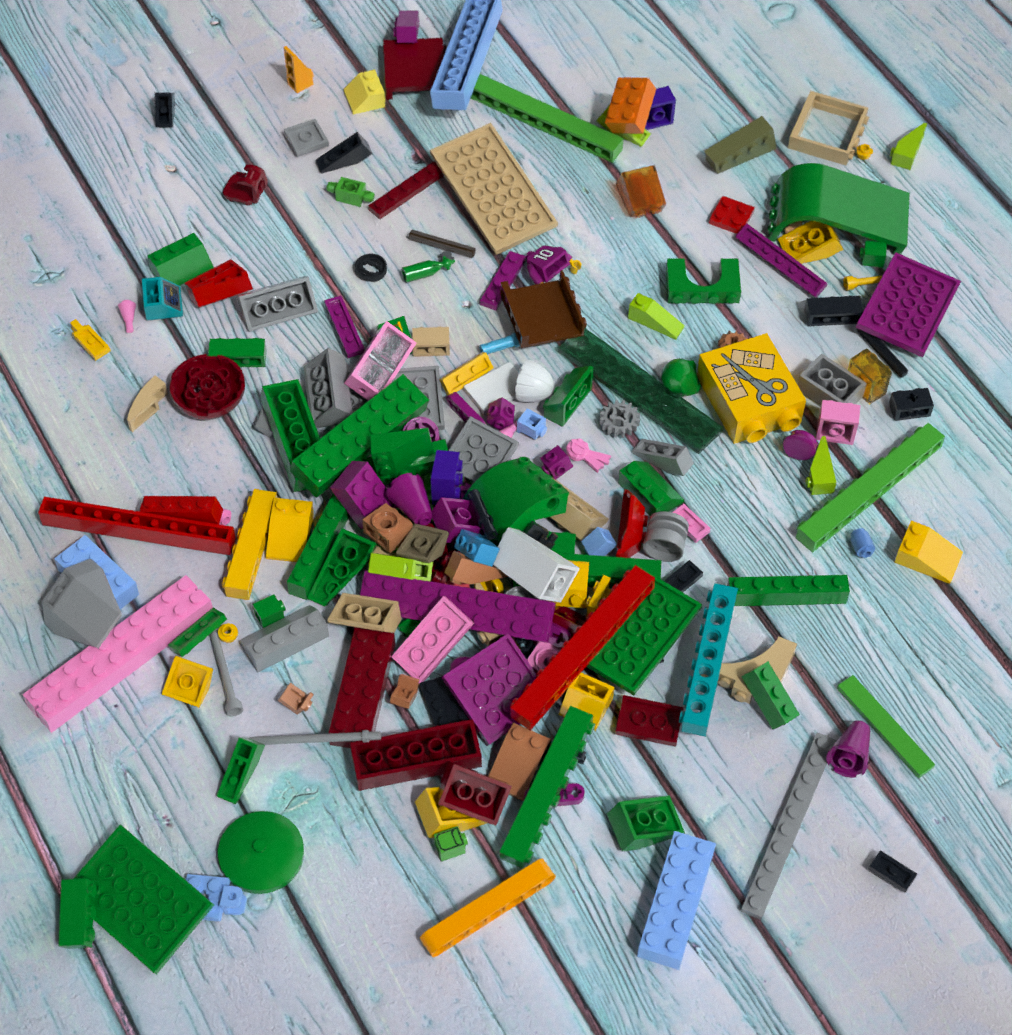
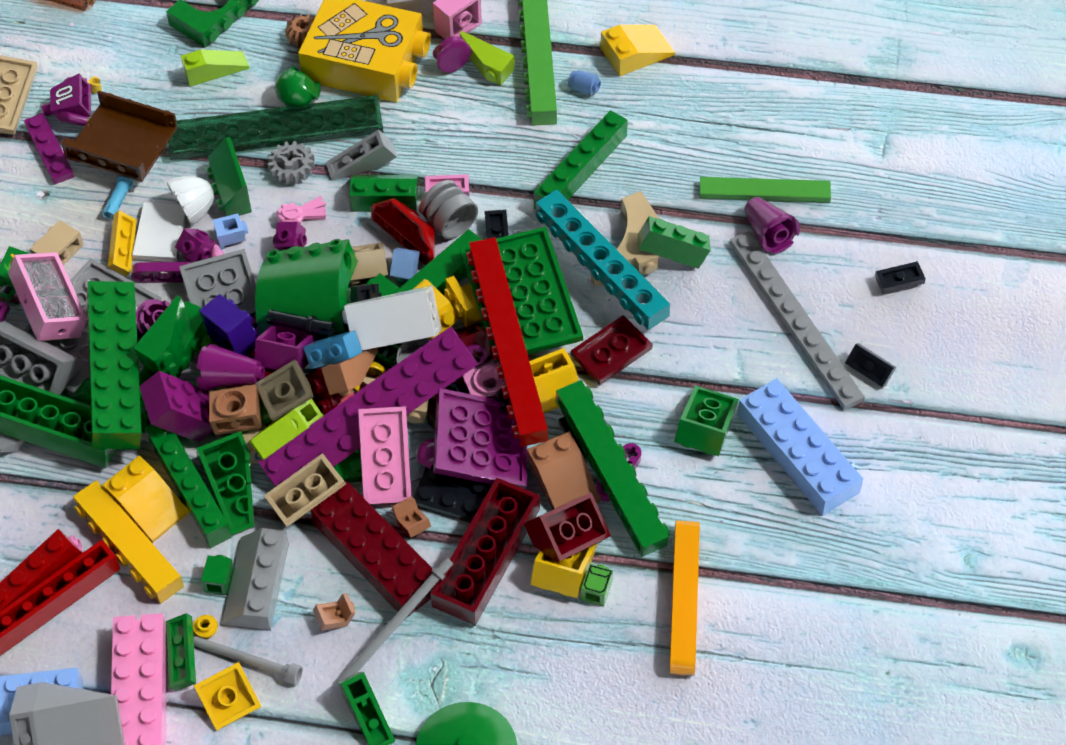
camera: 50 degrees left, 0 degrees up
none -> black plate [845,343,896,387]

